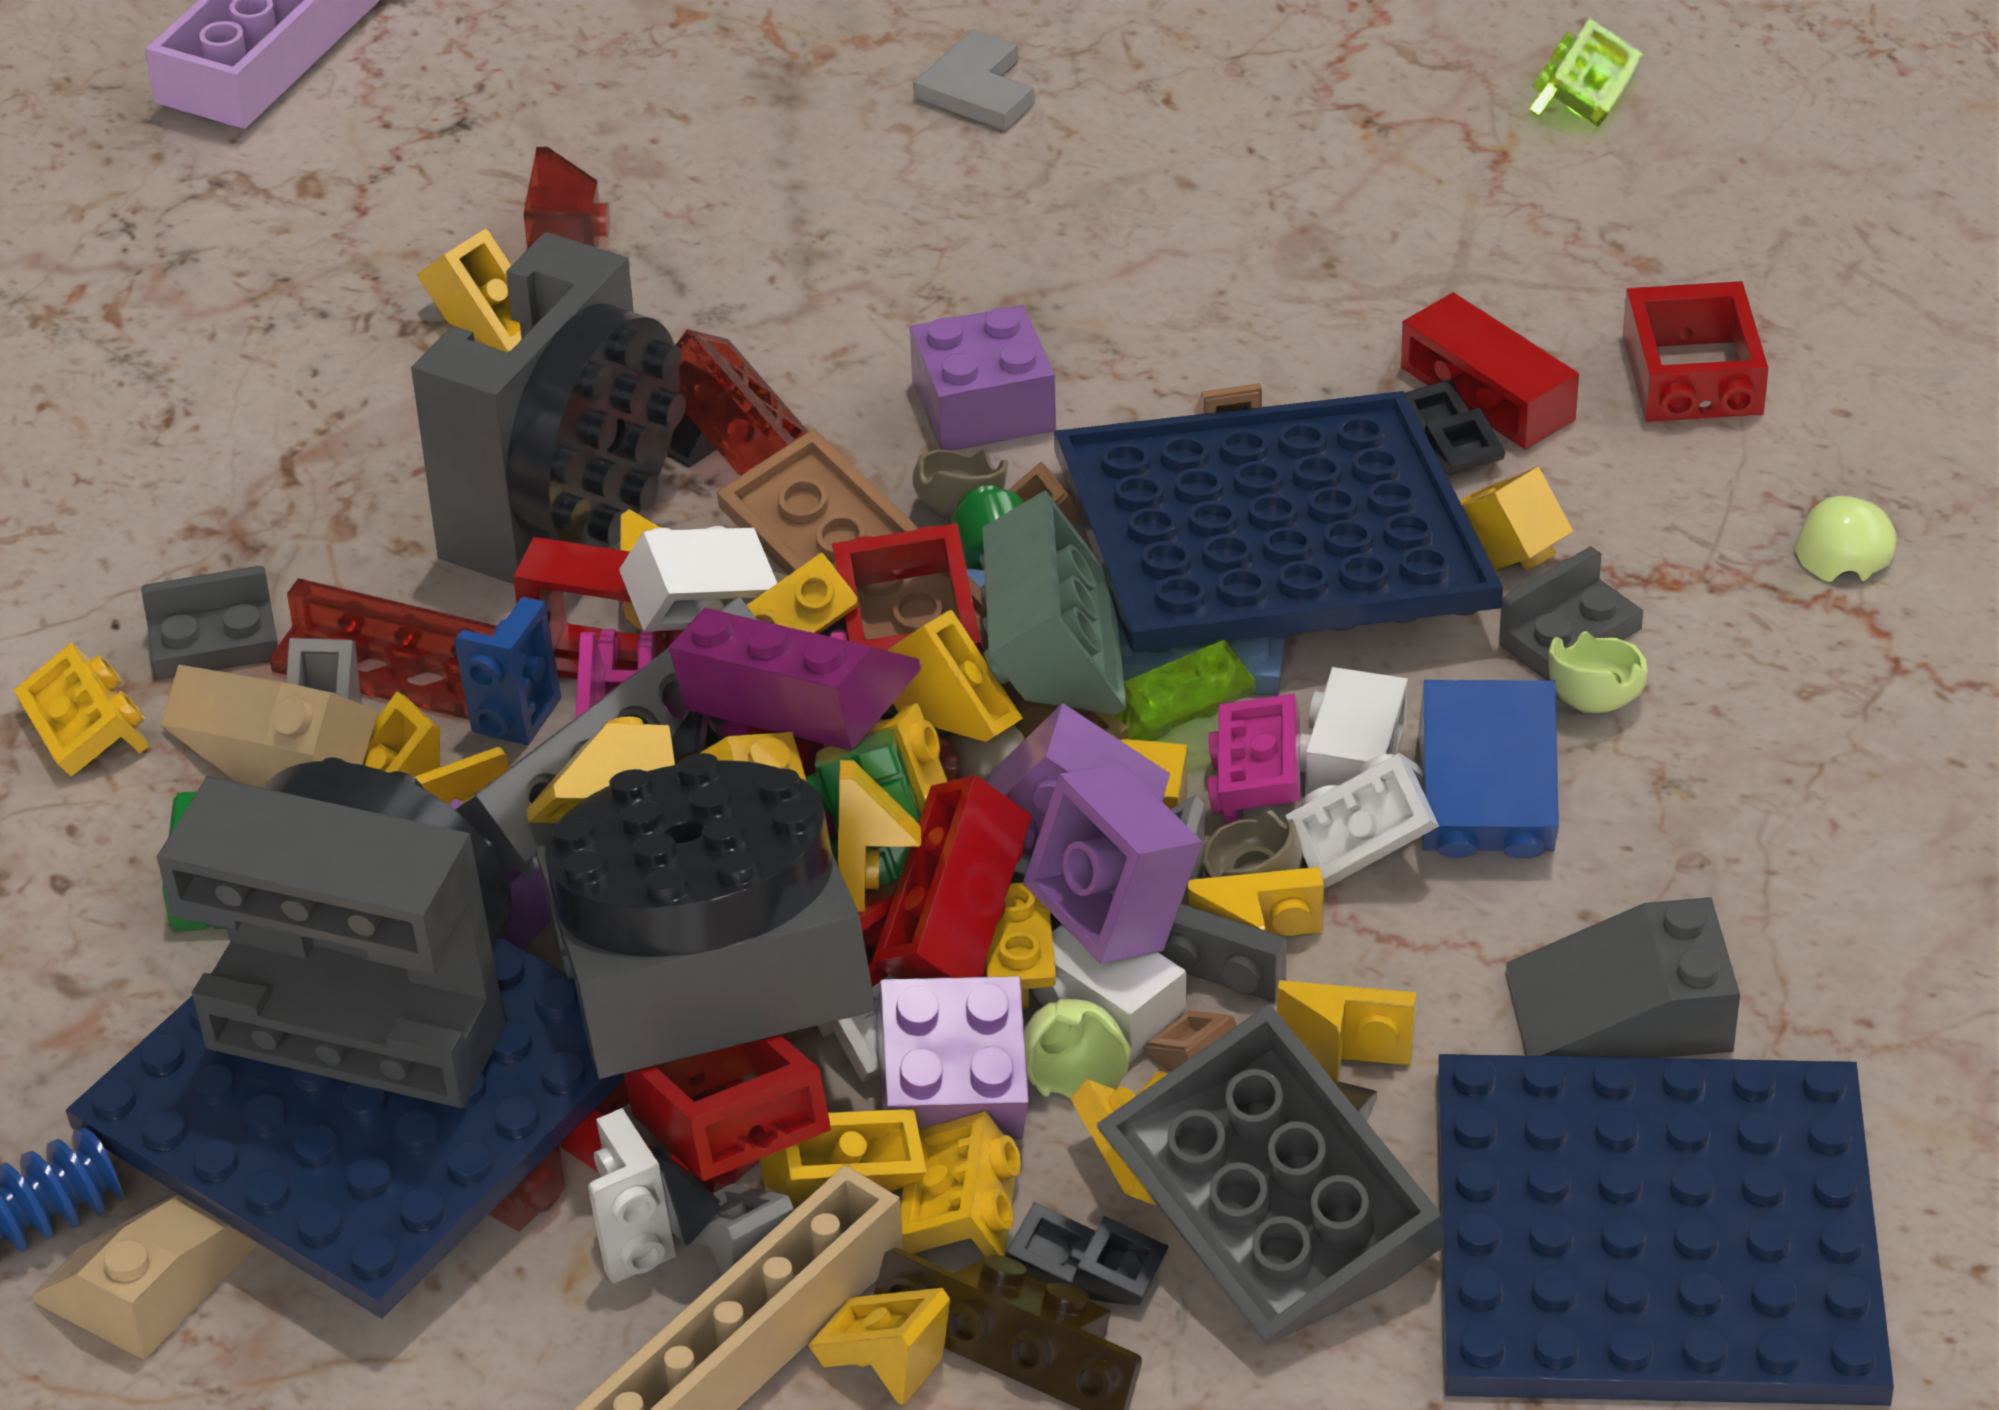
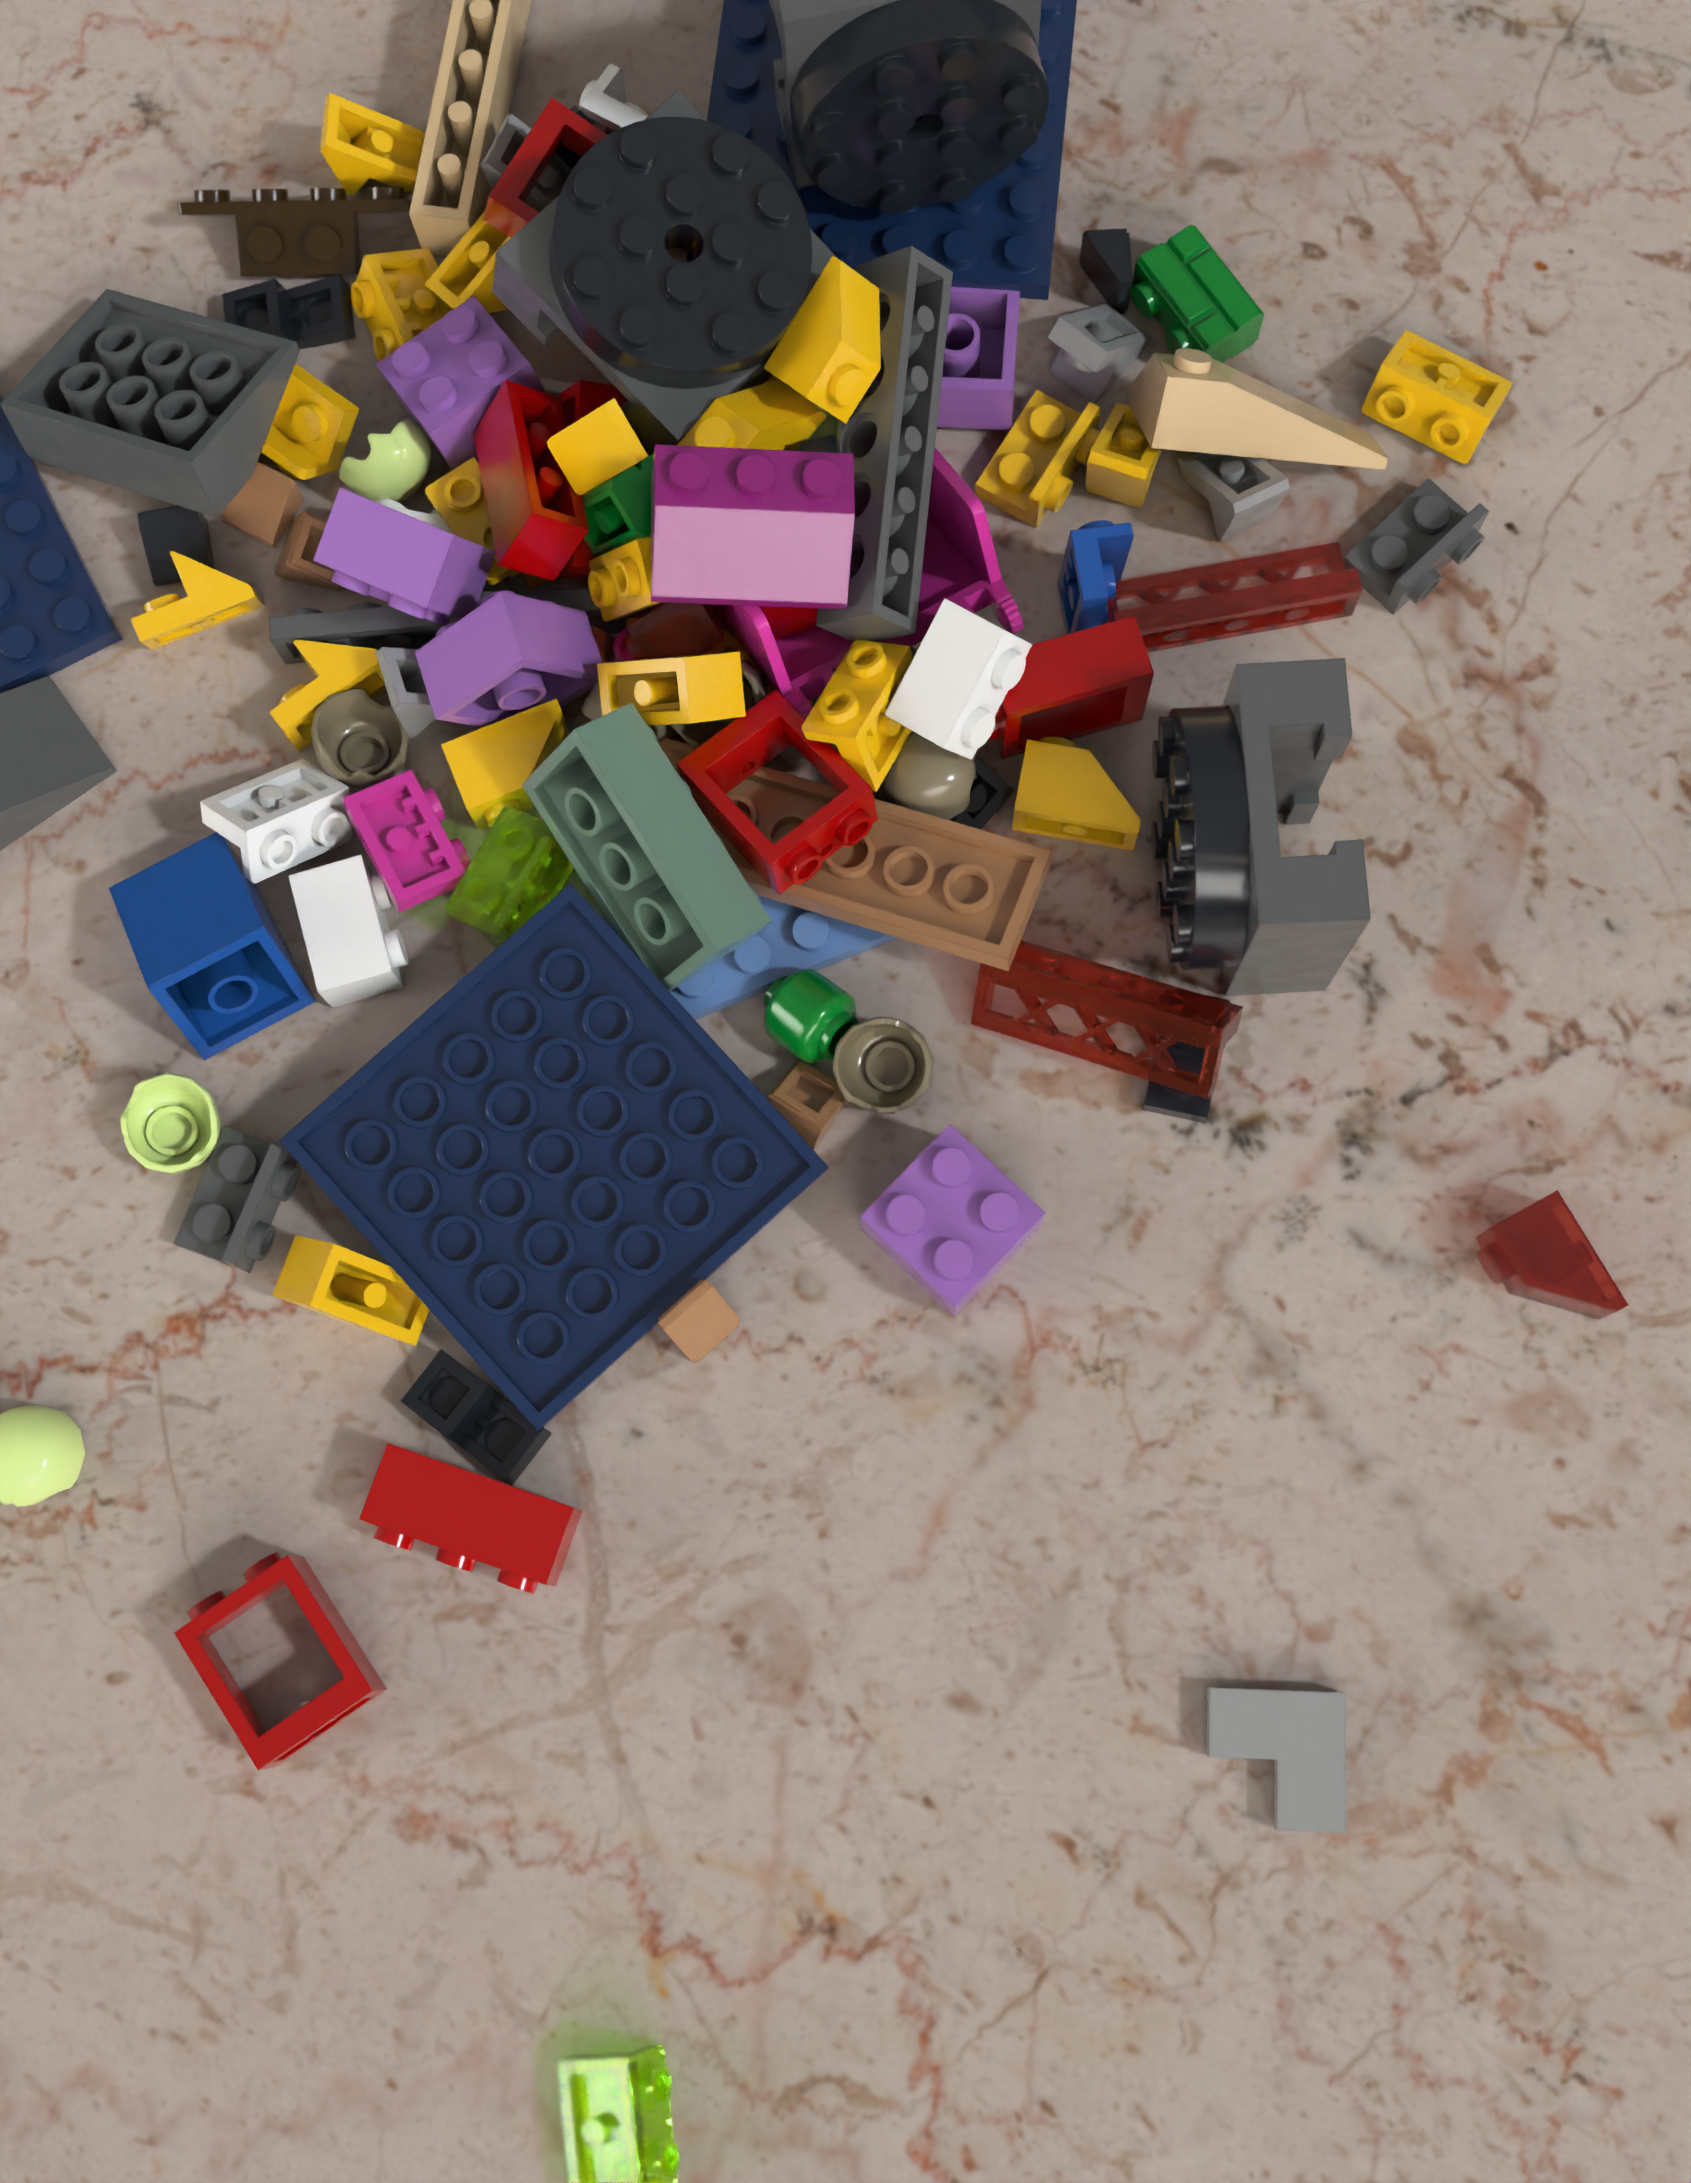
camera: 155 degrees right, 35 degrees up
yellow slope [416,228,522,353] -> none

